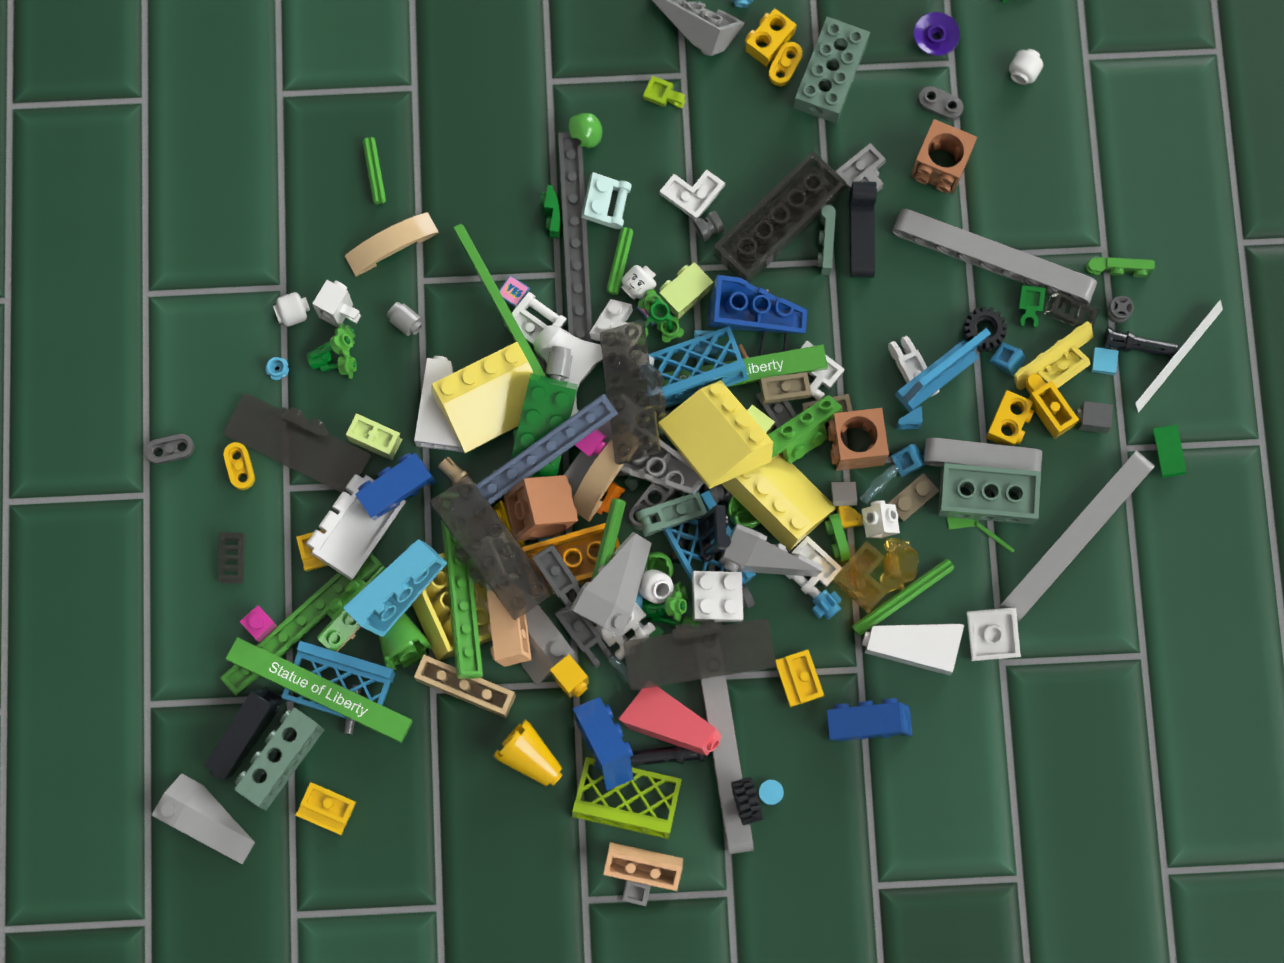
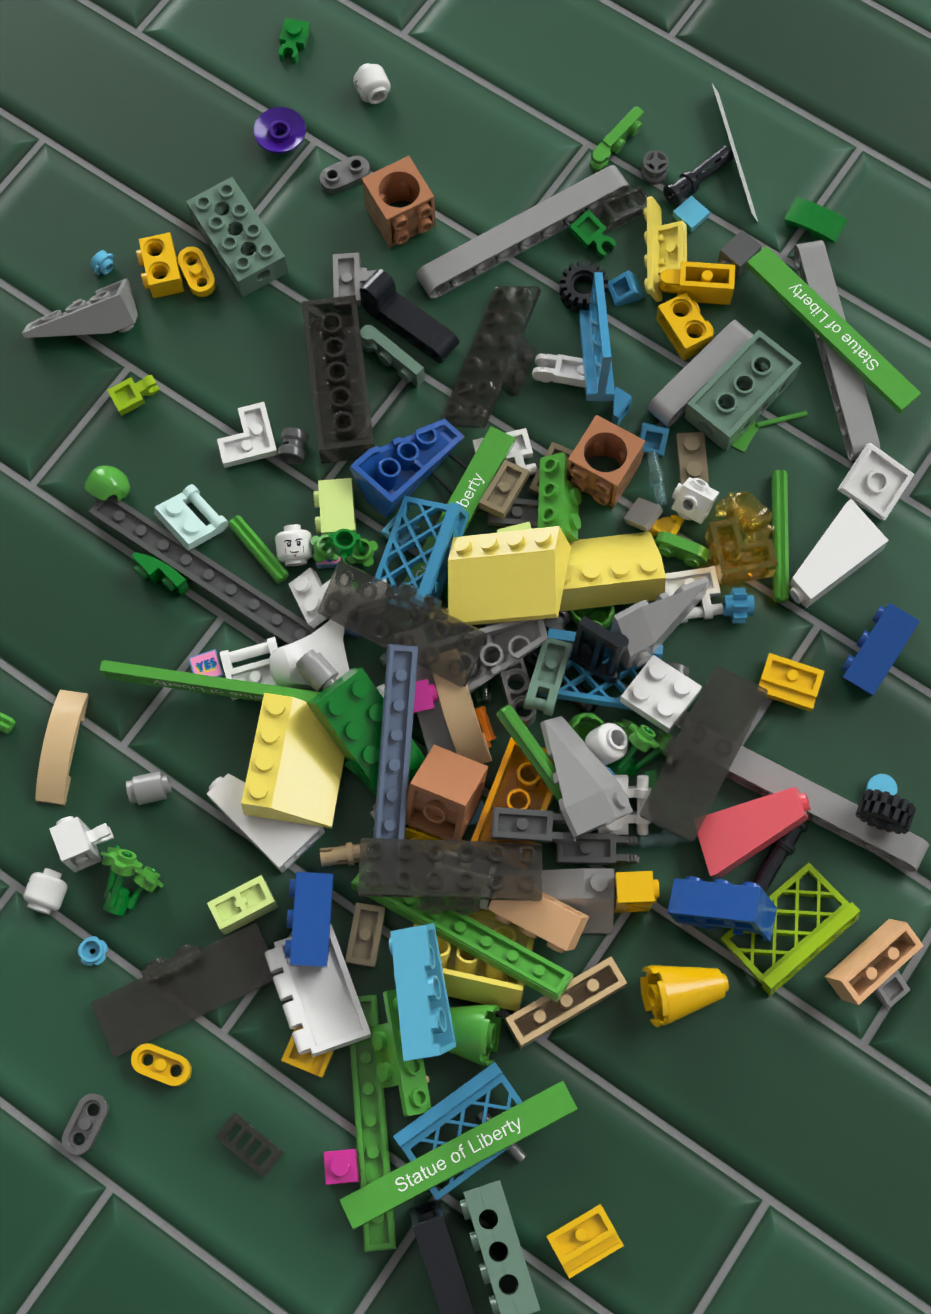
camera: 50 degrees left, 5 degrees down
none -> dark tan plate [345,903,386,968]
none -> clear smoke bracket [441,286,541,429]
none -> bright green tile [746,246,921,414]

